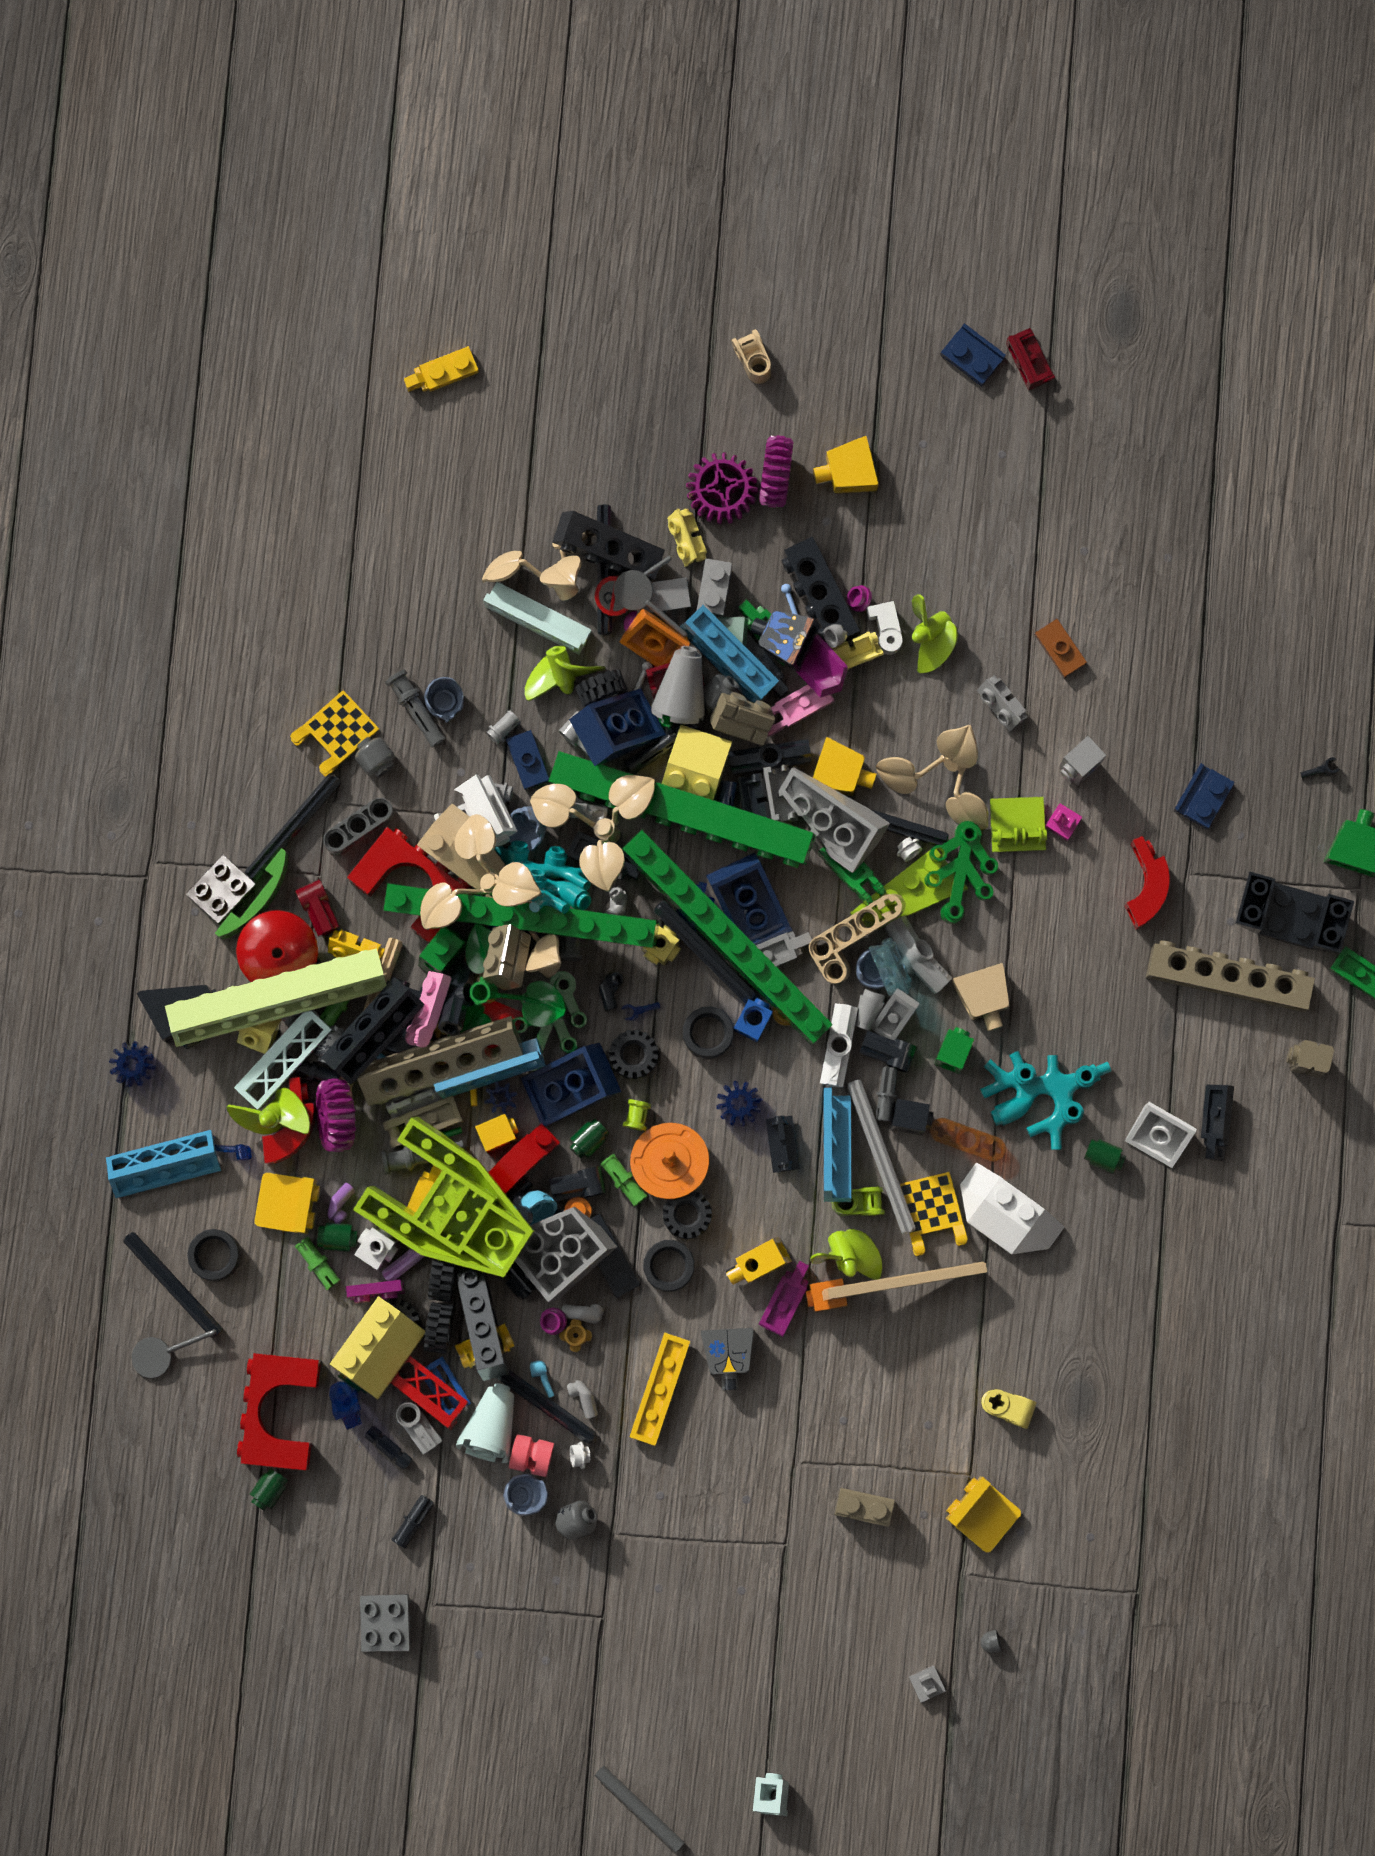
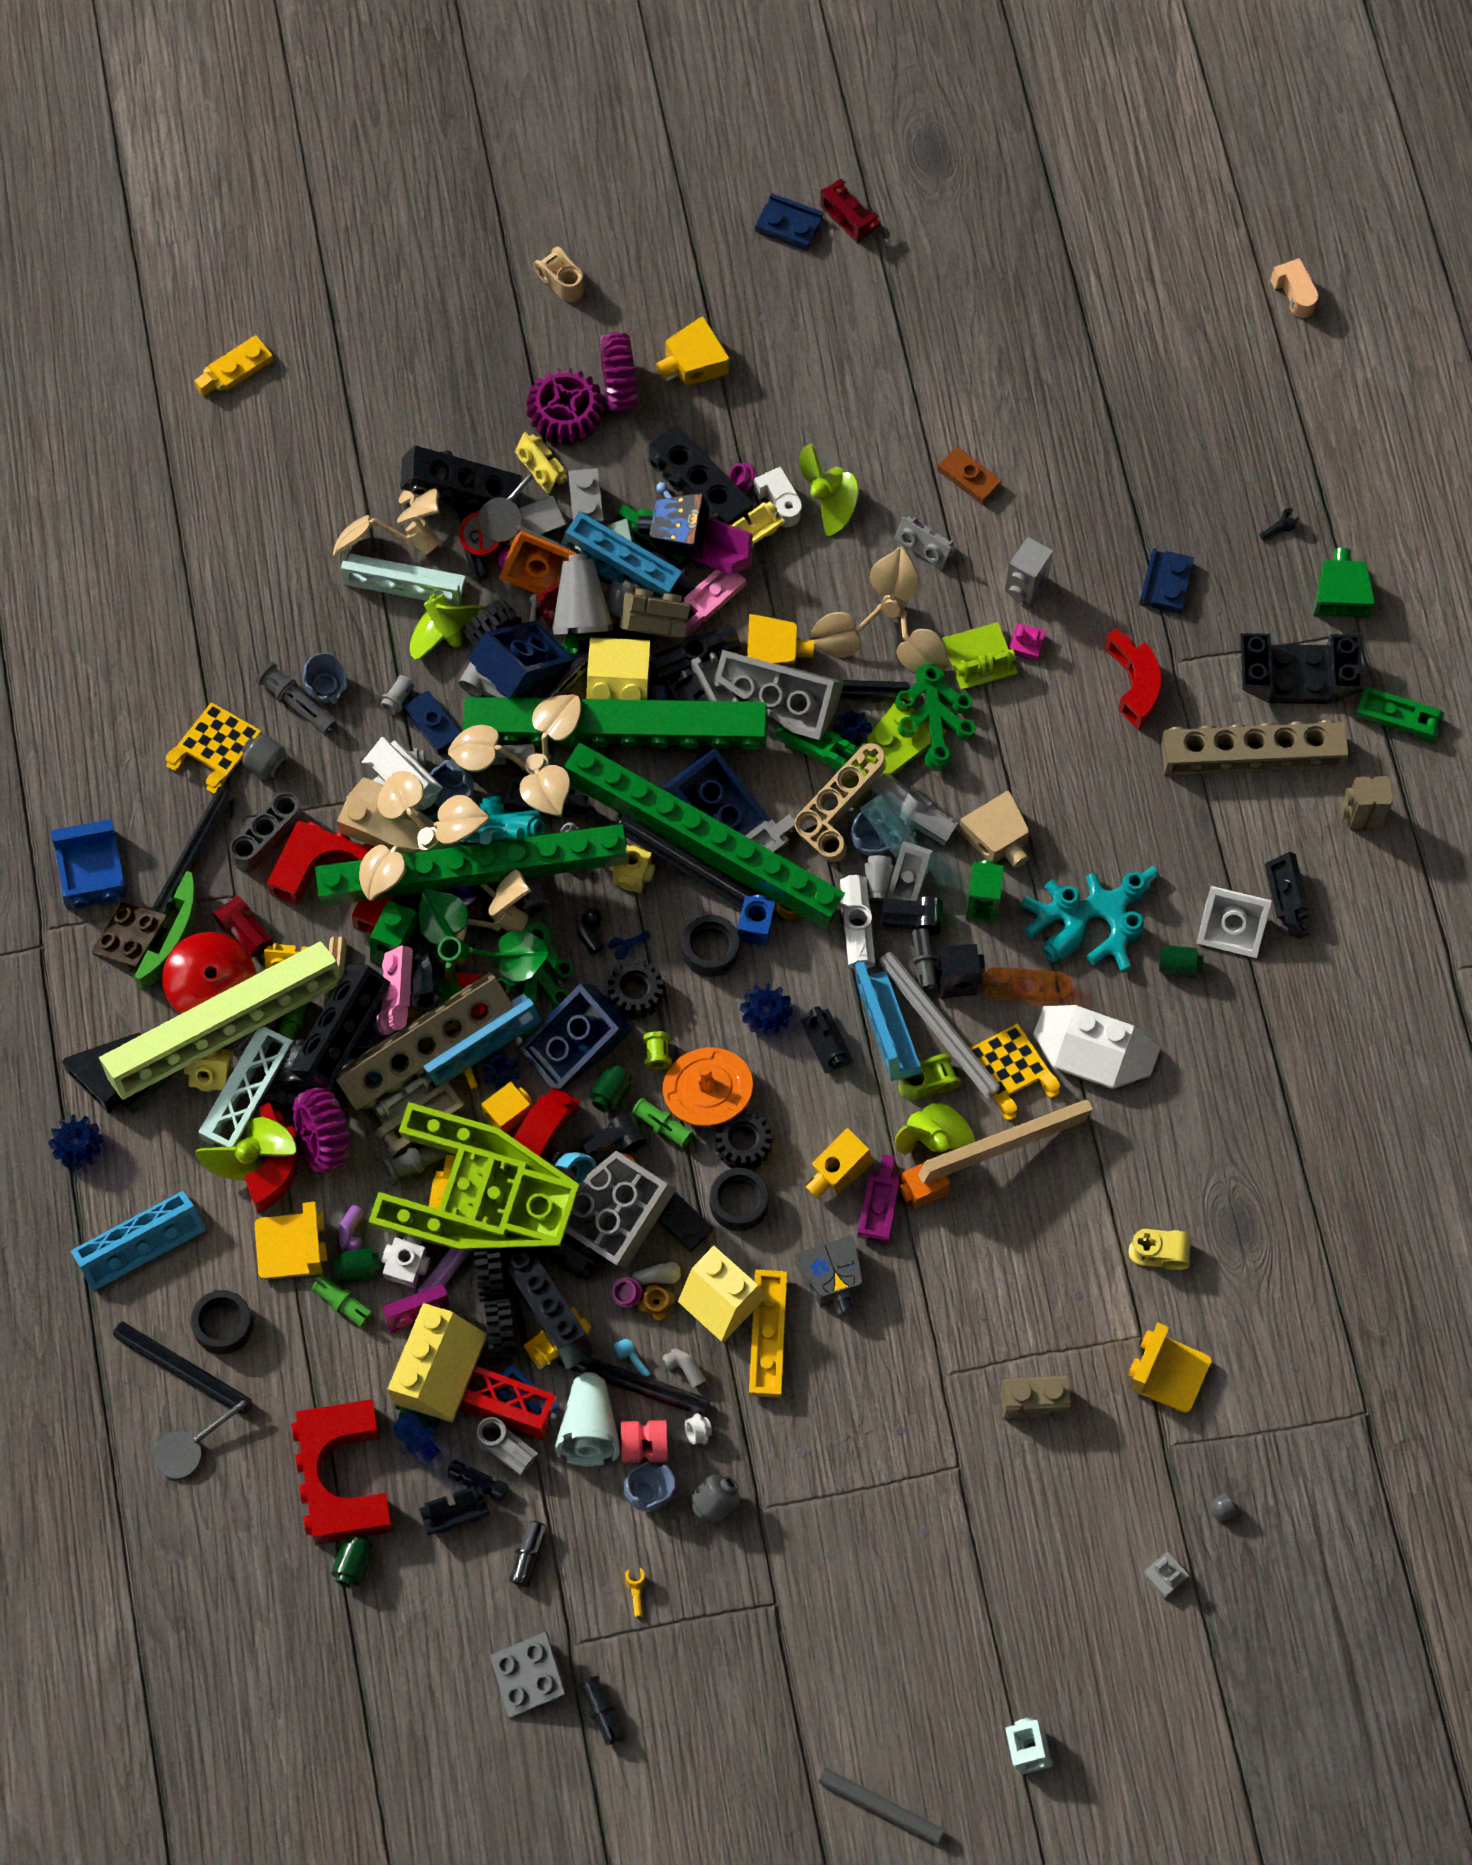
camera: 20 degrees left, 15 degrees down
clear blue hand [215,1144,252,1161] -> none
dark tan brick [483,925,531,990] -> none
light grey hinge [824,624,847,647] -> none
white plate [897,837,922,862] -> none
none -> blue panel [51,819,127,910]
none -> black hinge [419,1486,490,1536]
none -> black pin [579,1676,625,1746]
none -> yellow hand [625,1568,645,1617]
none -> light yellow slope [678,1246,767,1343]
none -> gear [833,709,873,746]

